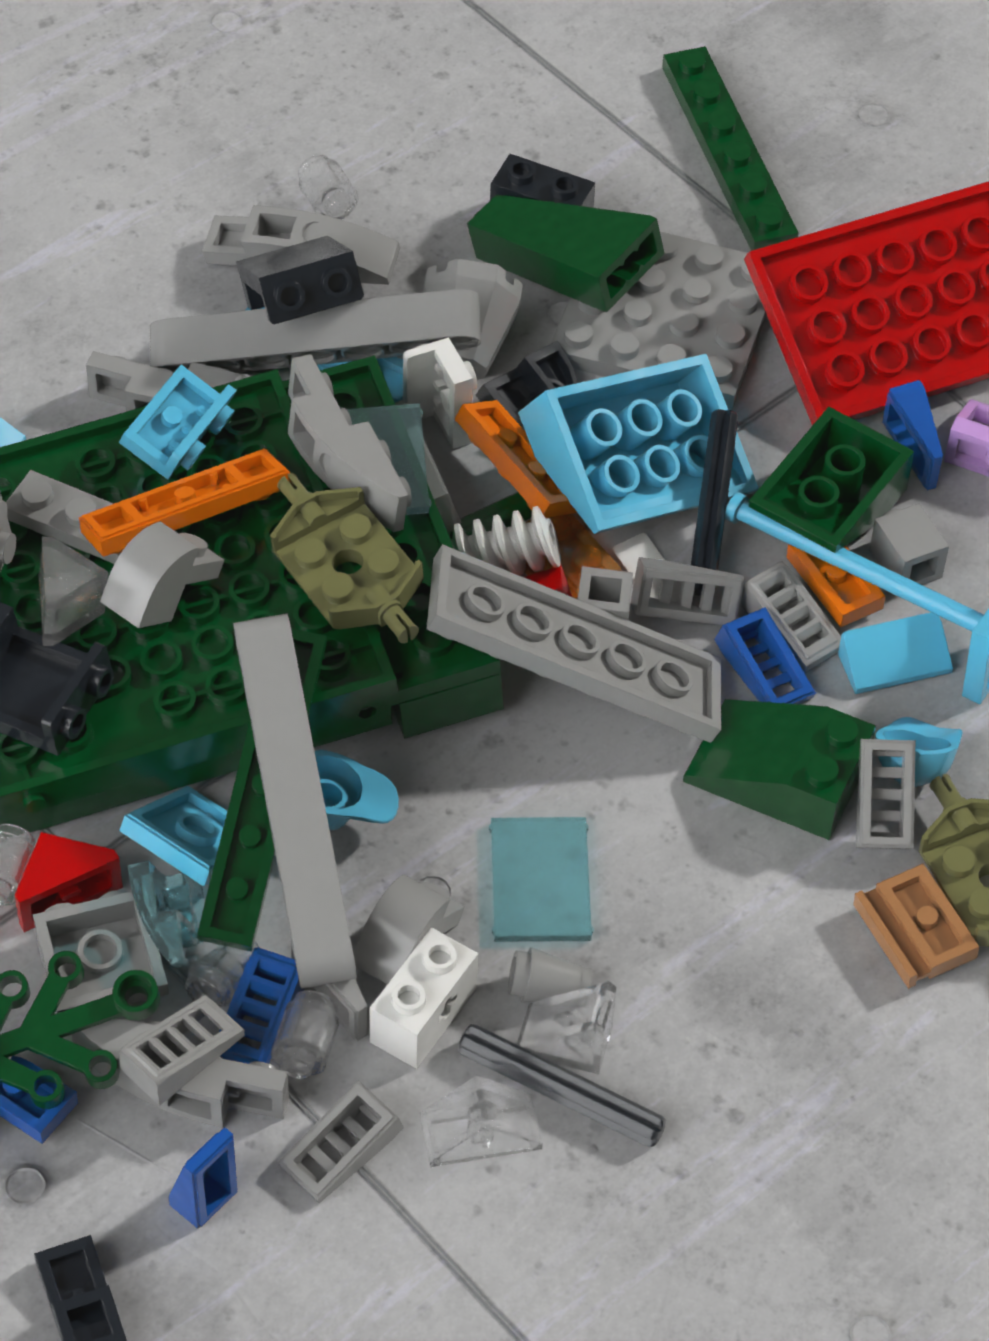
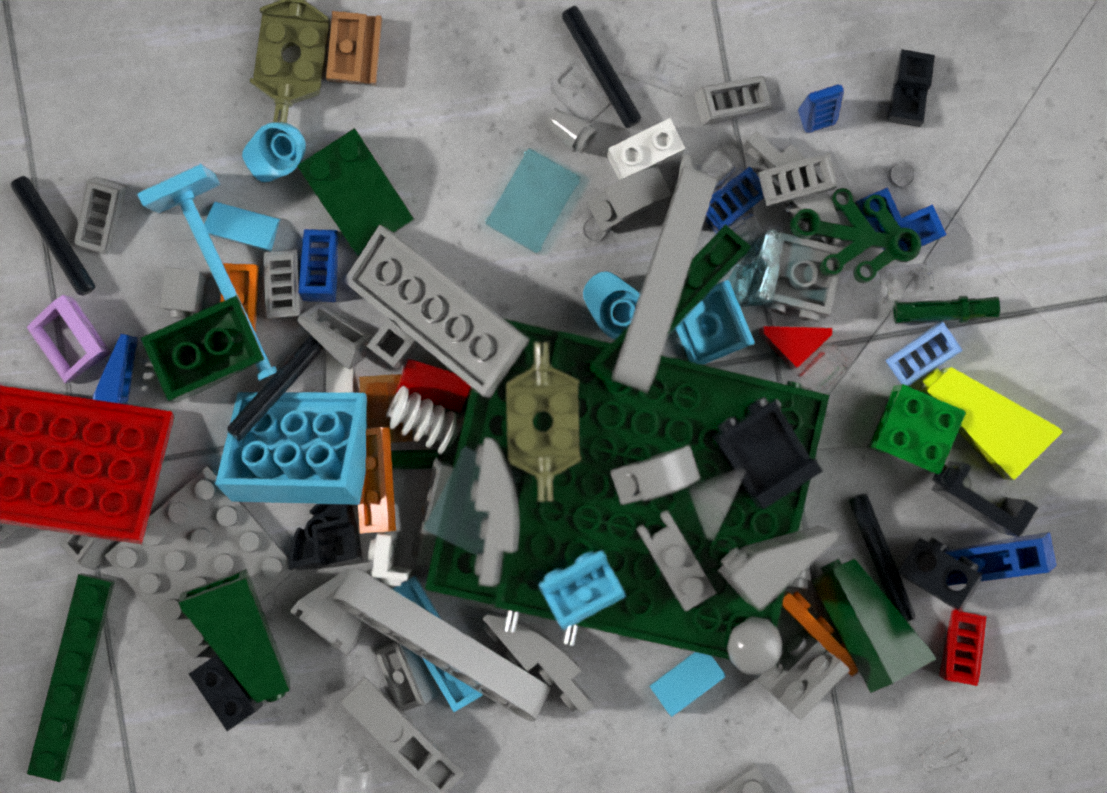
camera: 145 degrees left, 35 degrees up
orange plate [78,448,290,557] -> none
black panel [236,236,364,325] -> none
light grey slope [856,739,916,849] -> none

